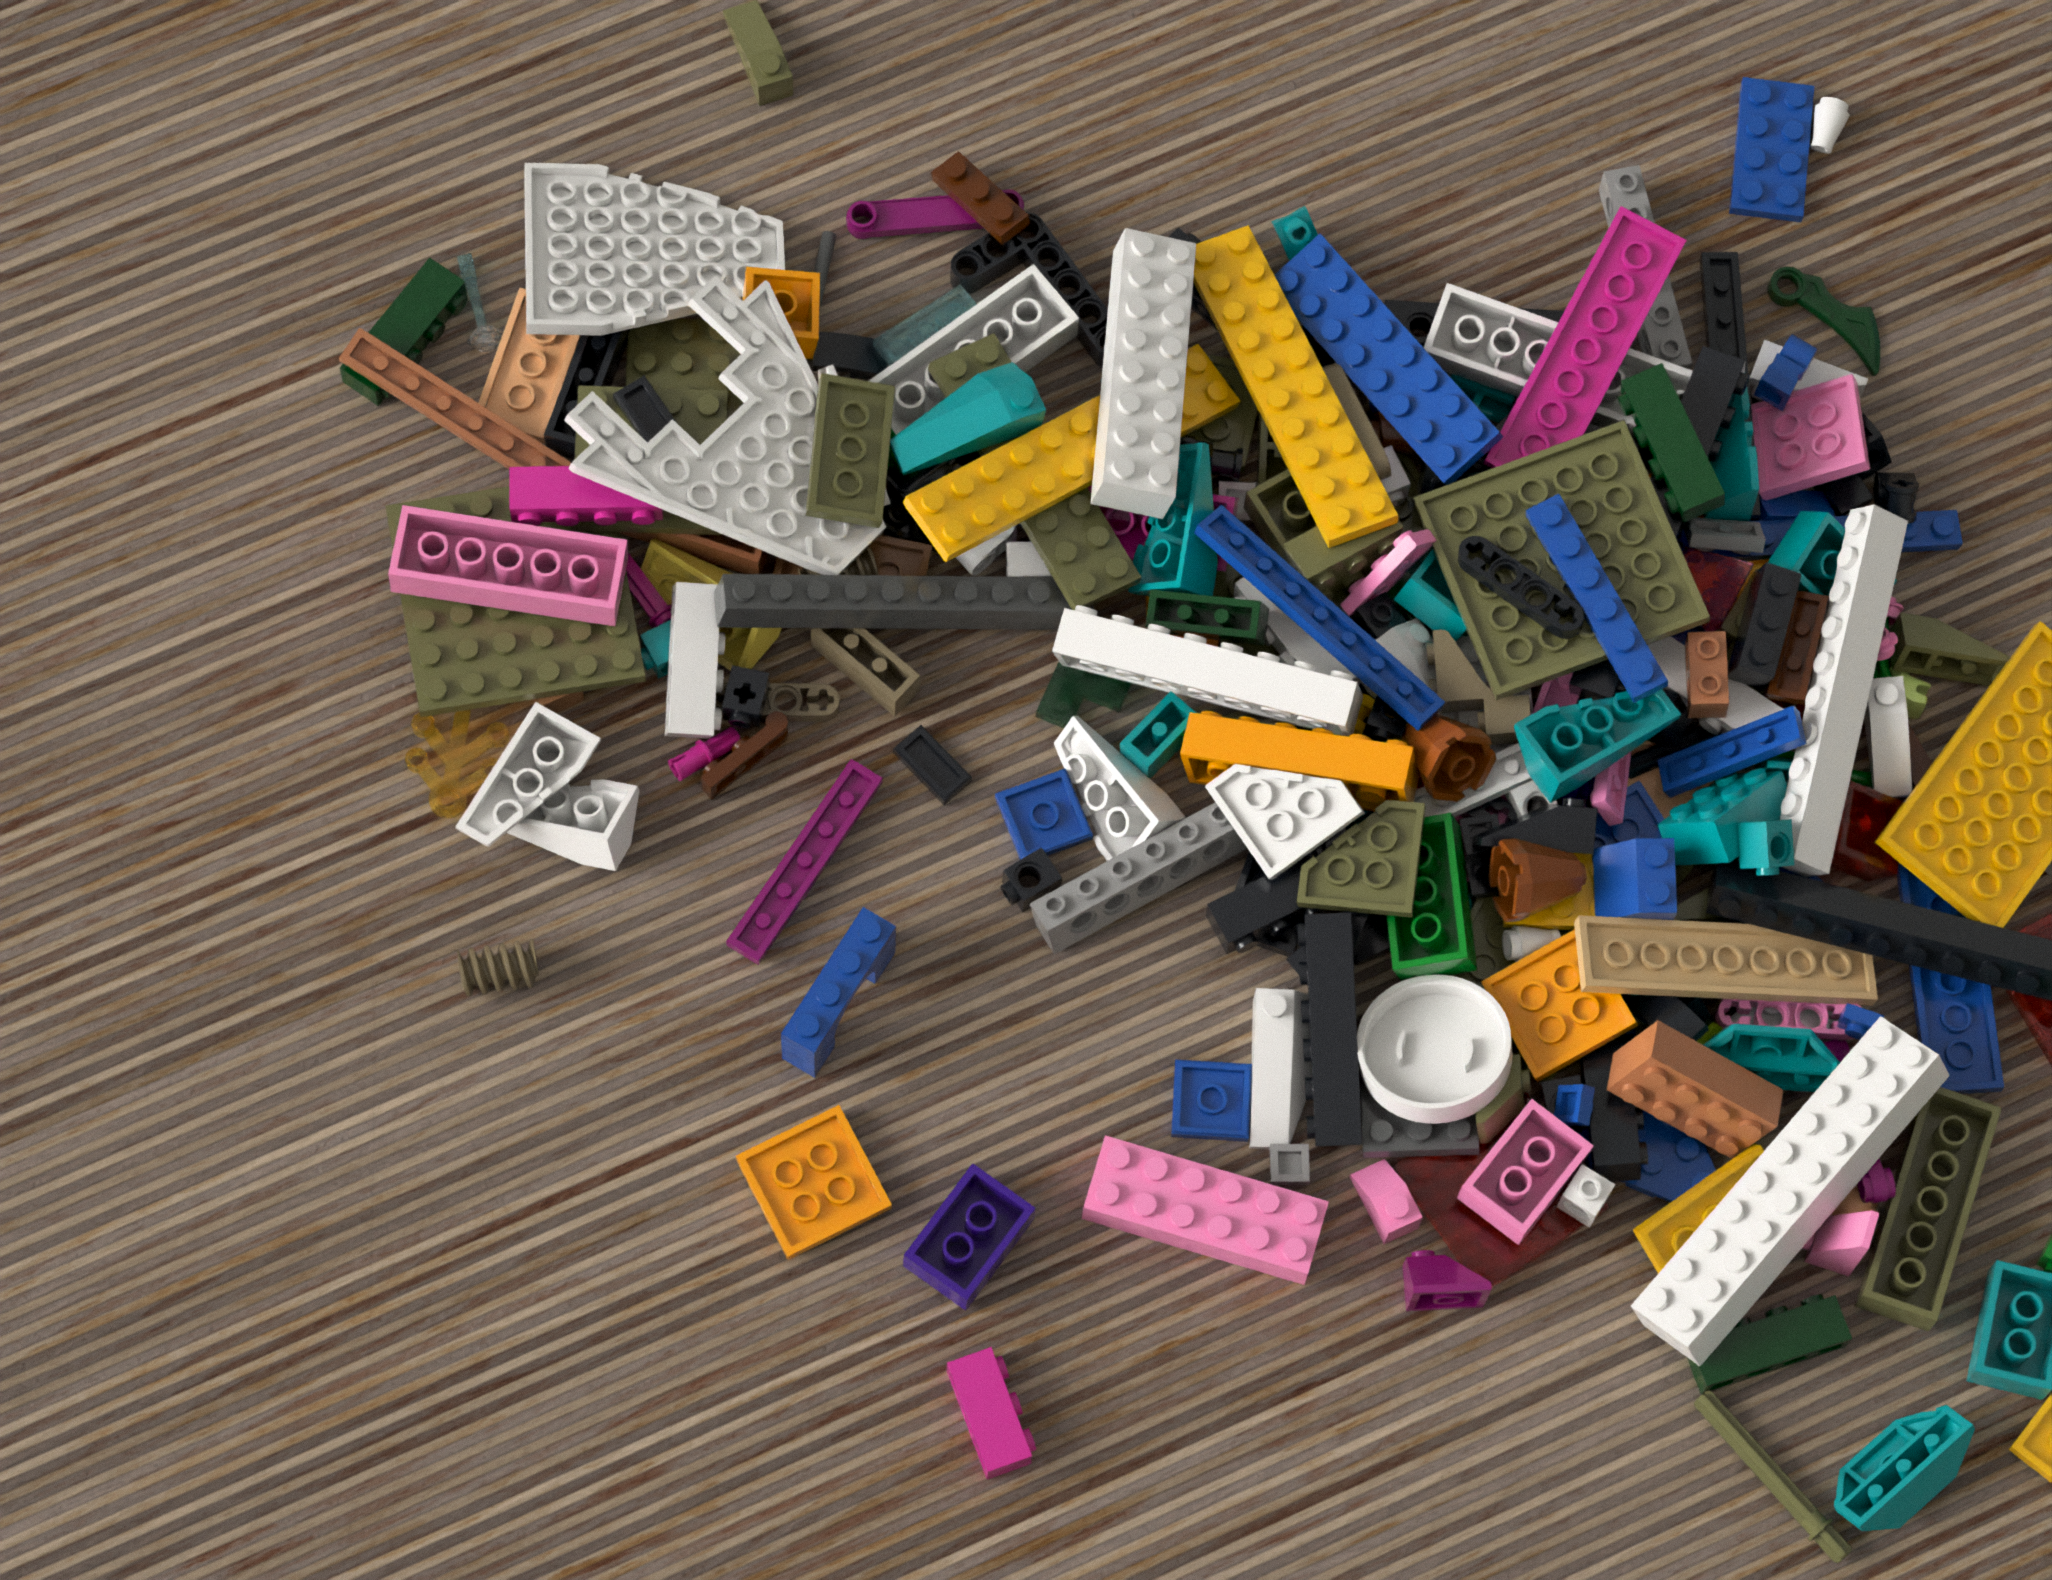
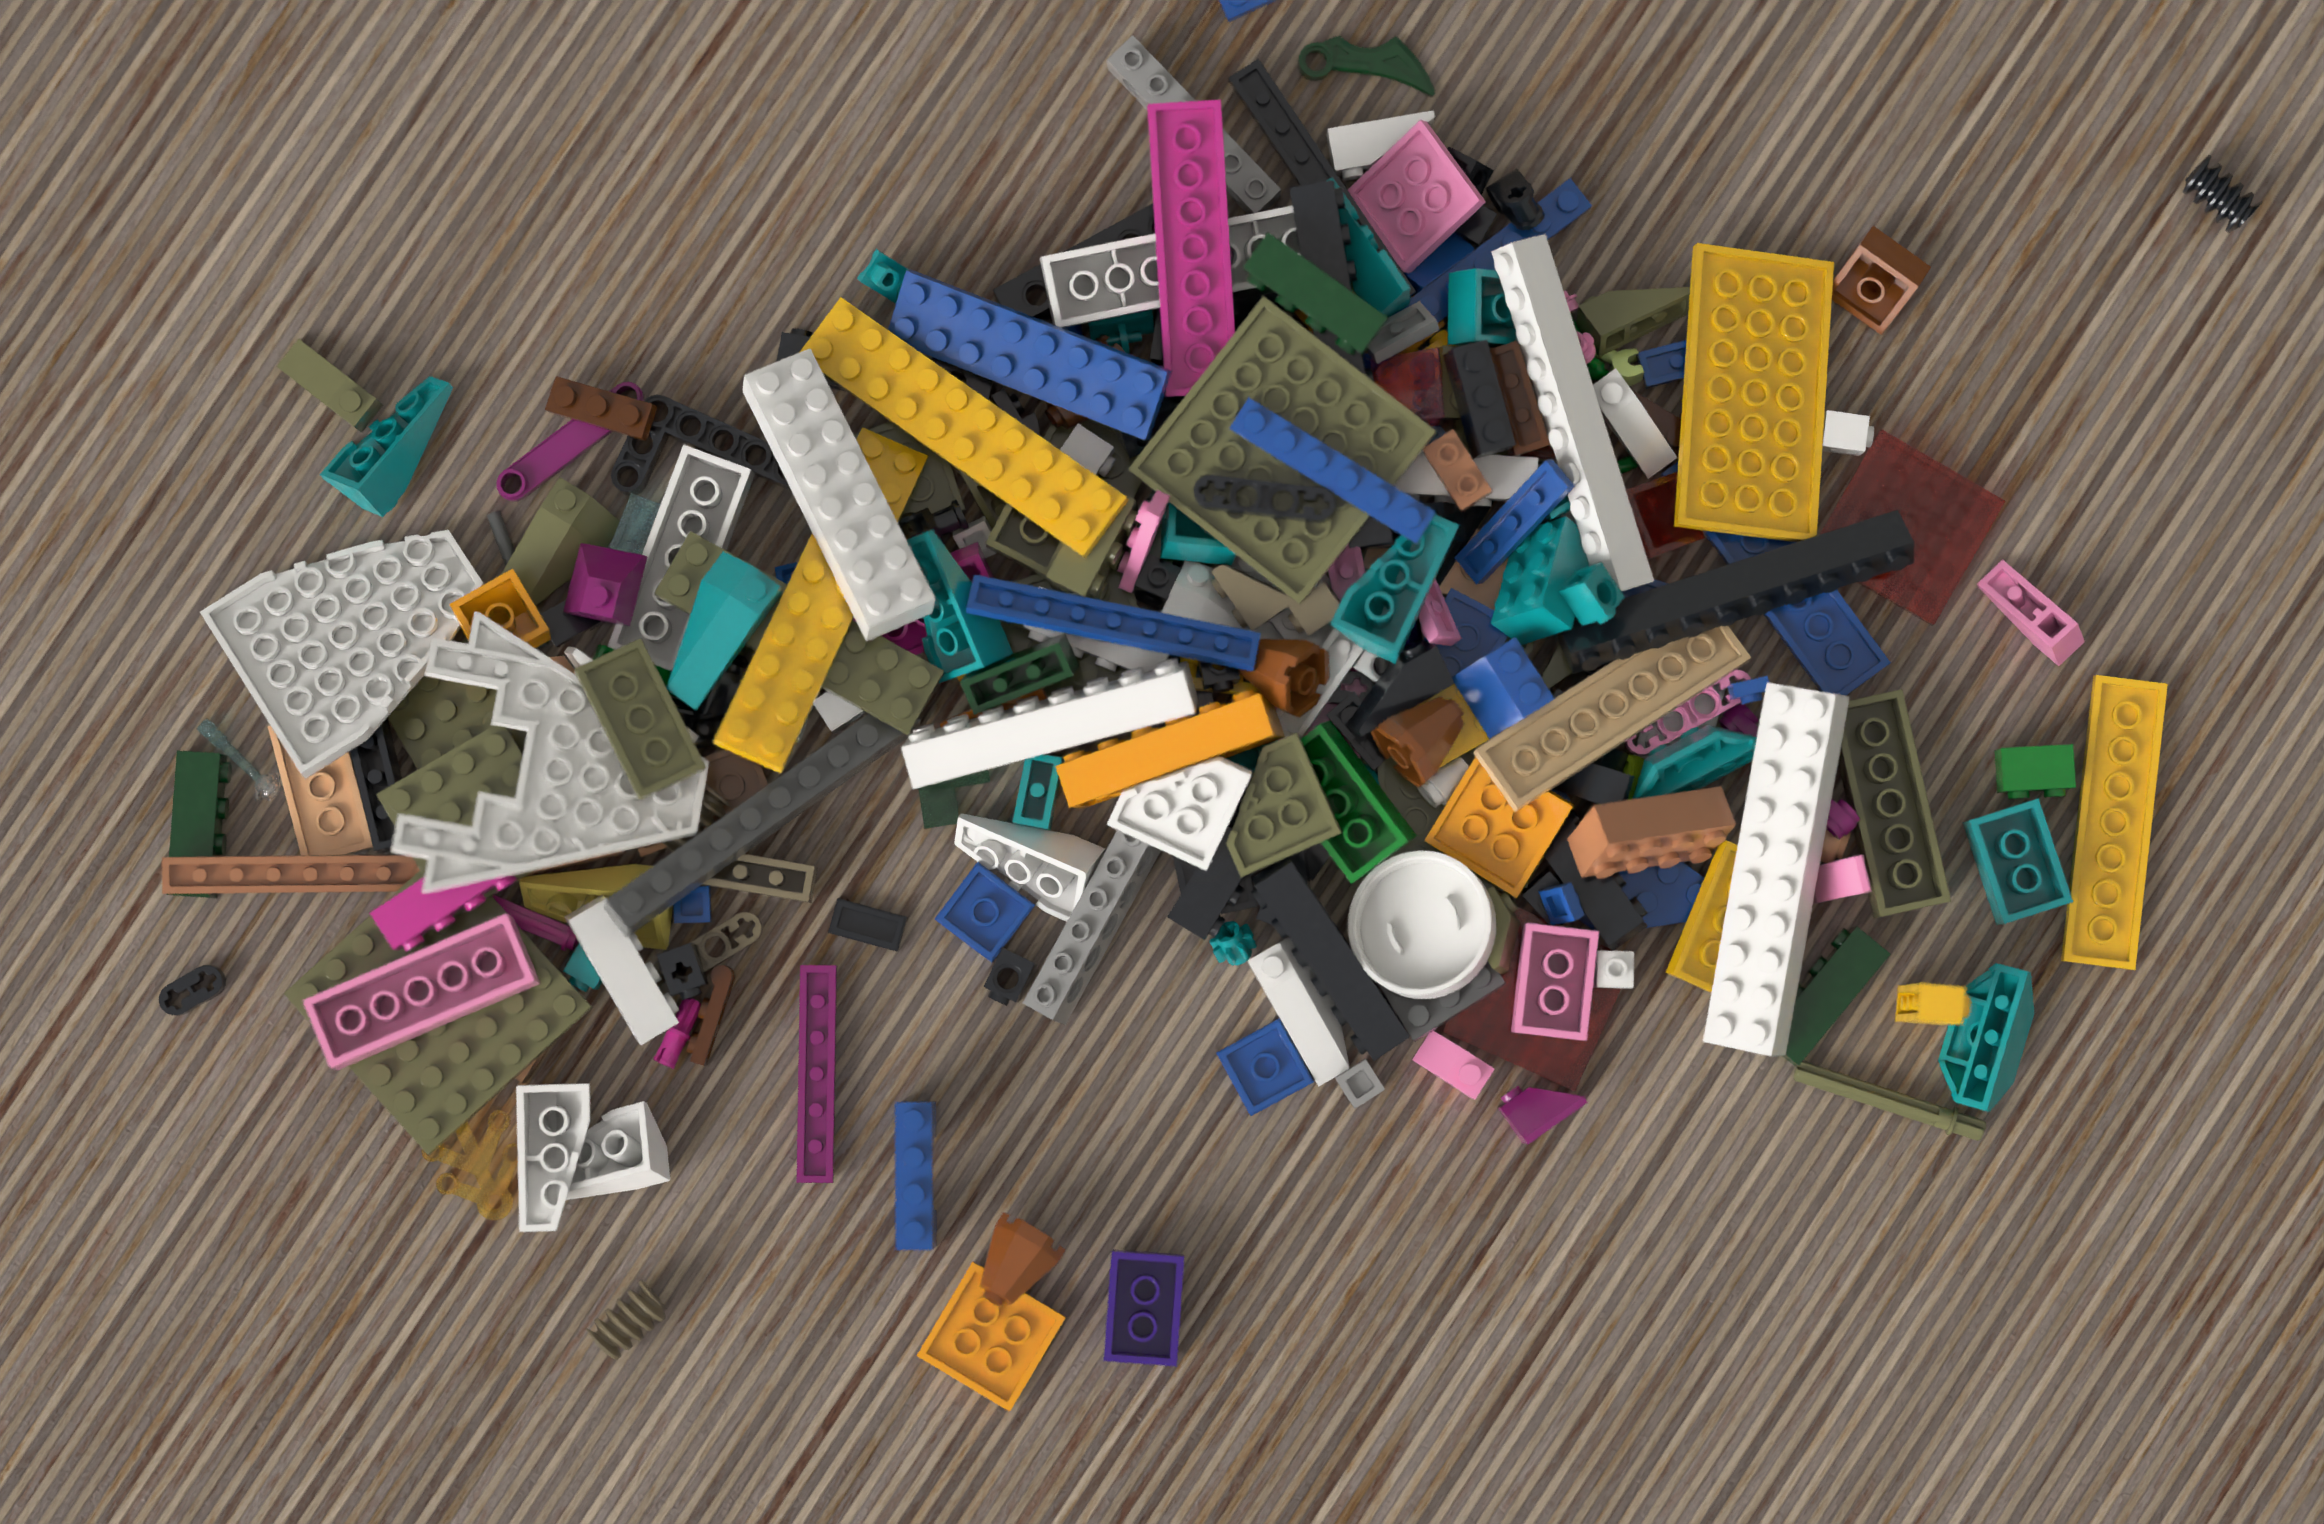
camera: 25 degrees left, 15 degrees up
black tile [613,375,678,443] -> none
dark pink brick [946,1347,1036,1480] -> none
bright pink brick [1081,1135,1329,1285] -> none
dark tan beam [1322,363,1392,480] -> none
blue leg [1754,334,1818,412] -> none
none -> black beam [159,965,226,1016]
none -> teal wedge [320,376,453,517]
none -> olive wedge [501,477,623,607]
none -> magenta slope [563,543,648,627]
none -> blue plate [674,886,712,924]
none -> dark orange cone [980,1212,1065,1307]
none -> teal gear [1209,921,1257,966]
none -> blue plate [1637,340,1686,389]
none -> yellow brick [1895,983,1970,1025]

